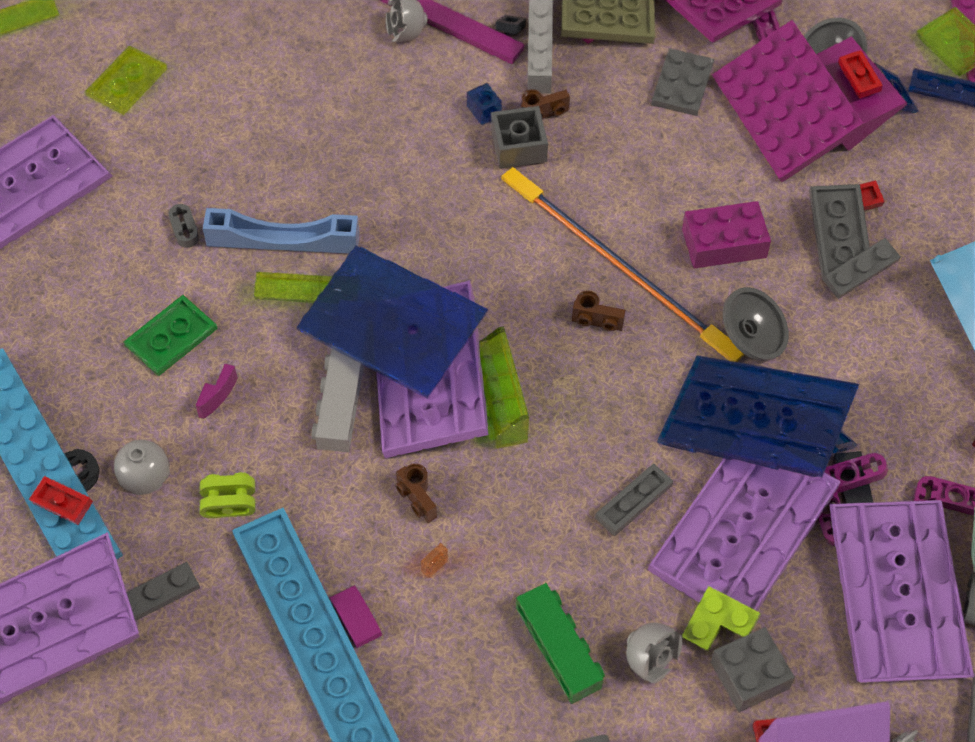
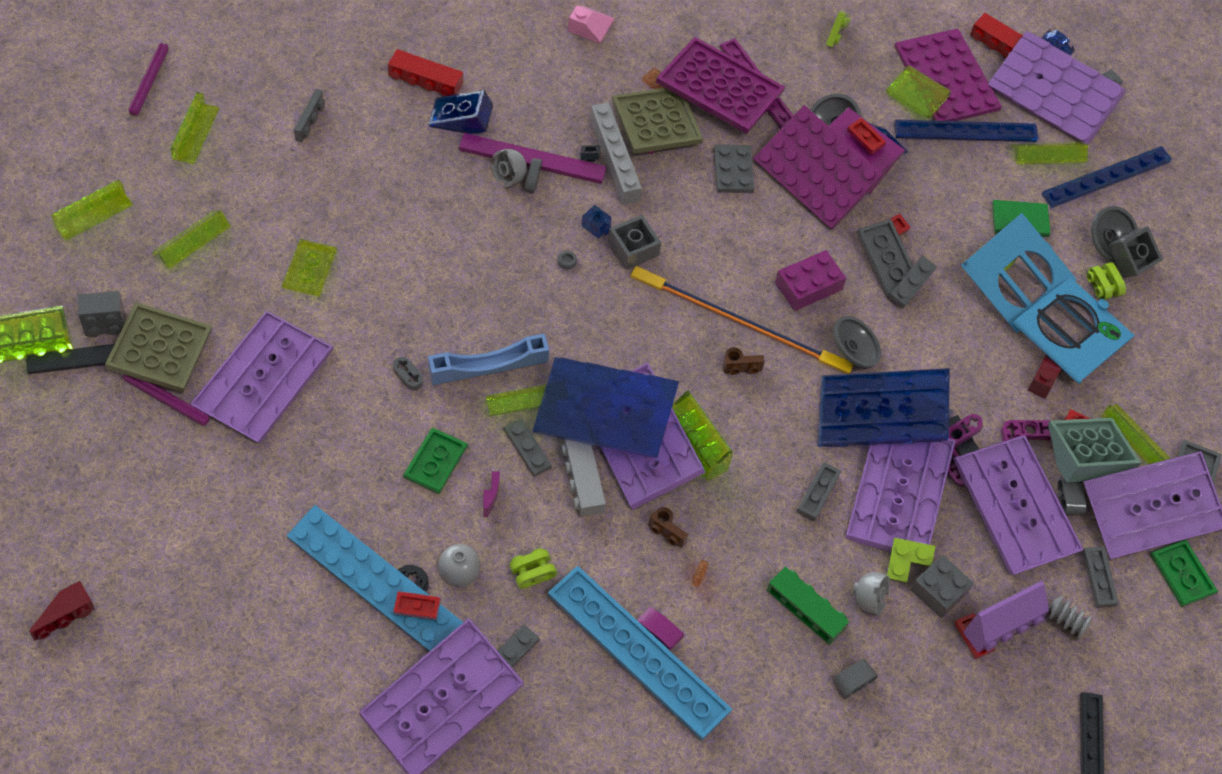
camera: 25 degrees left, 0 degrees up
reddish brown plate [521,89,570,120] -> none
none -> dark grey plate [504,418,552,477]
none -> dark grey beam [525,158,543,193]
none -> dark grey tile [558,251,577,270]

